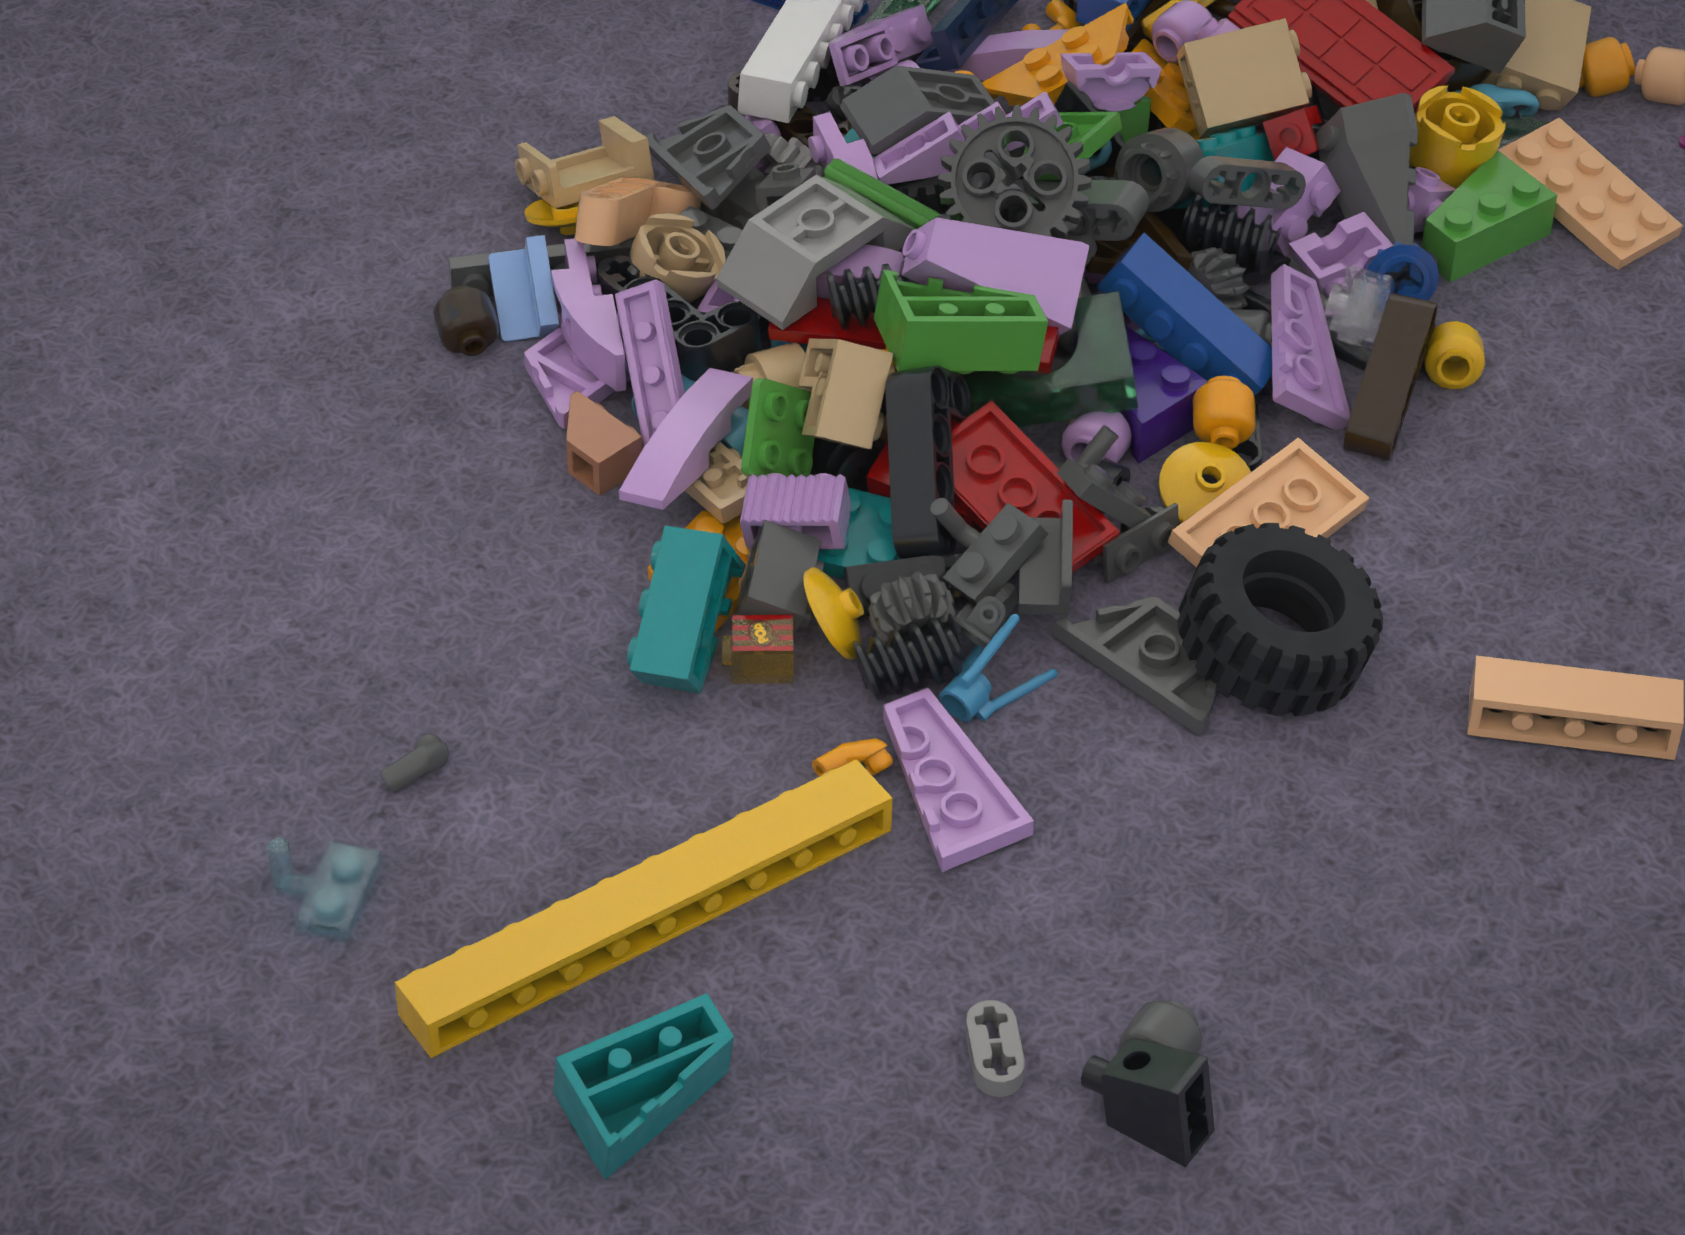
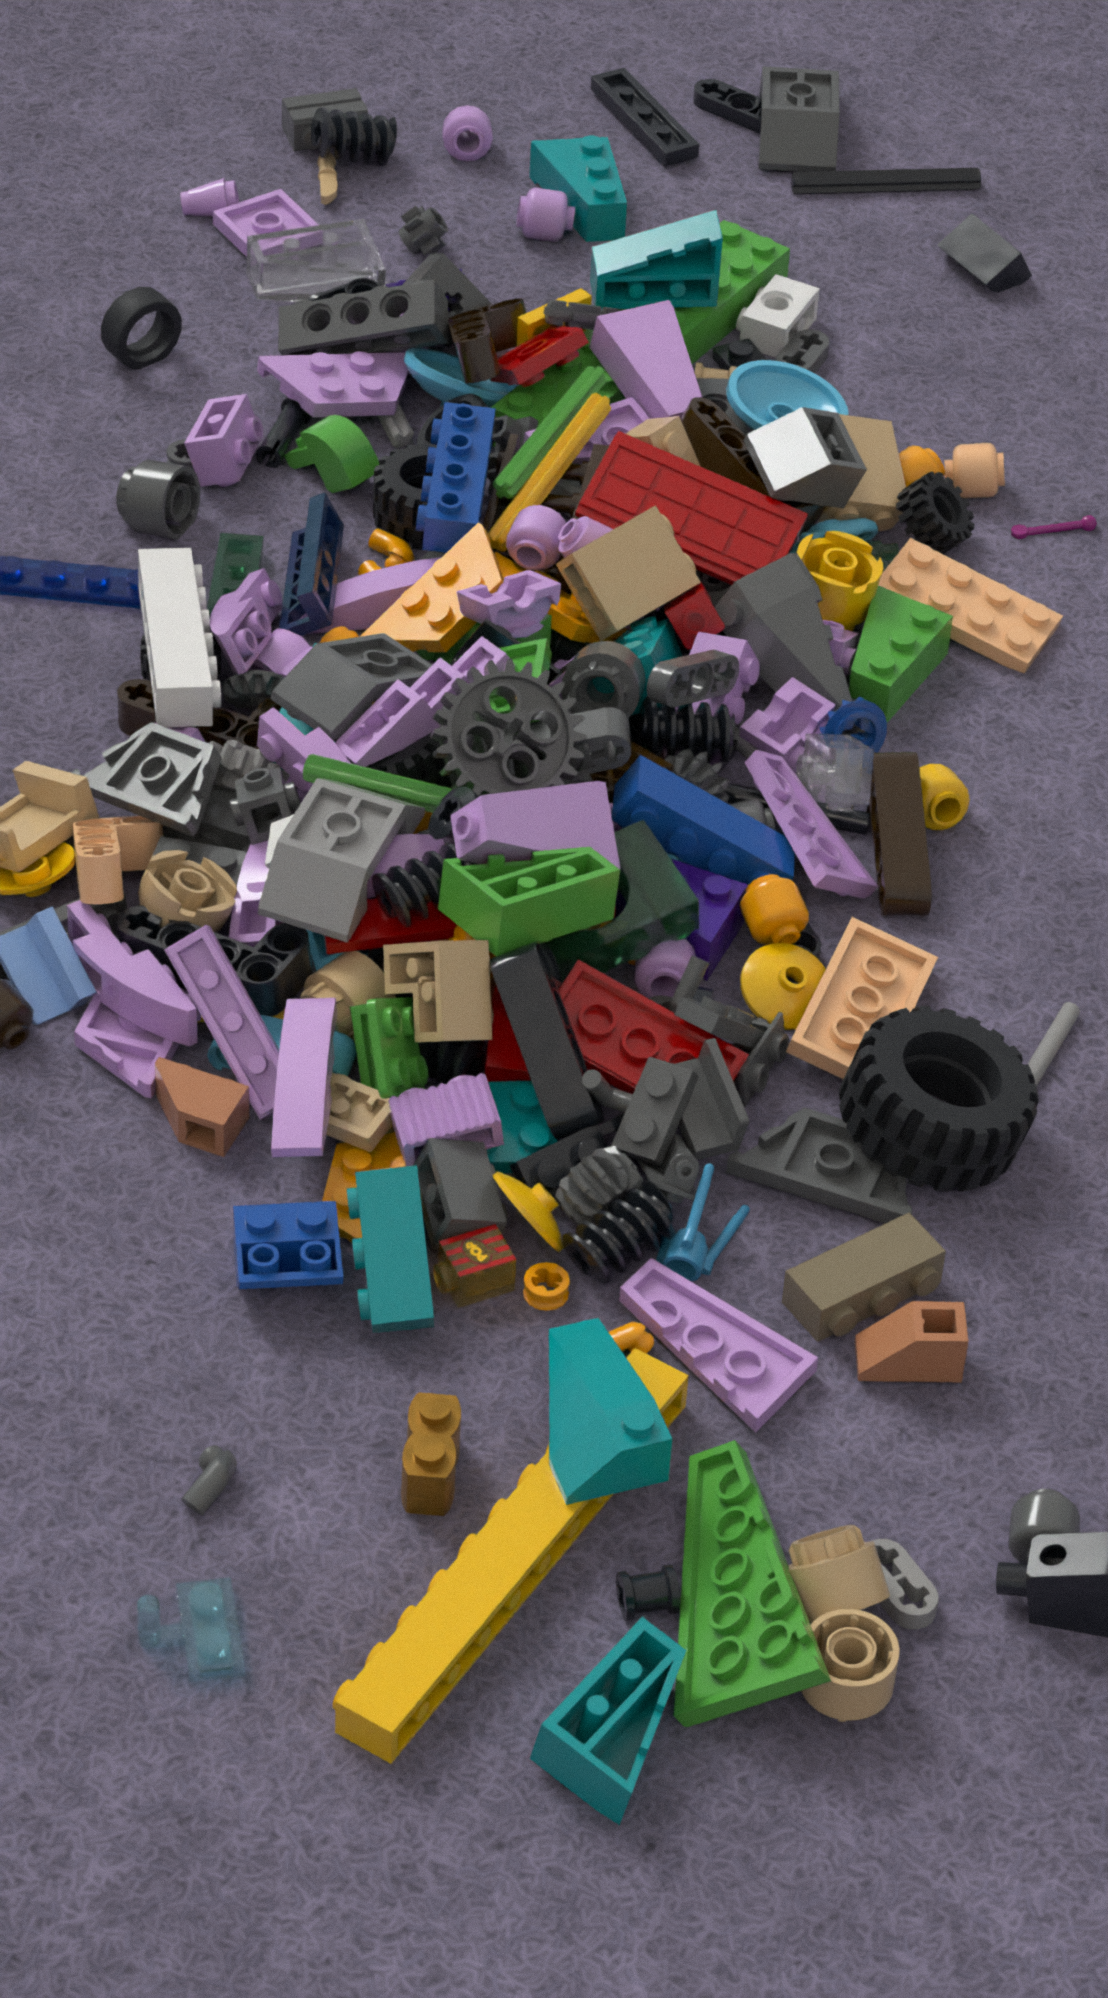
camera: 25 degrees left, 0 degrees up
none -> blue slope [233,1201,343,1289]
none -> pearl gold brick [401,1392,461,1516]
none -> light orange bush [523,1262,570,1311]
none -> teal wedge [548,1318,673,1505]
none -> black bush [616,1564,680,1621]
none -> bright green wing [674,1440,831,1727]
none -> dark tan brick [782,1212,946,1342]
none -> tan piece [787,1525,890,1623]
none -> tan piece [801,1609,899,1722]
none -> nougat slope [854,1301,969,1383]
none -> black tyre [896,471,975,554]
none -> light grey bar [1028,1002,1080,1087]

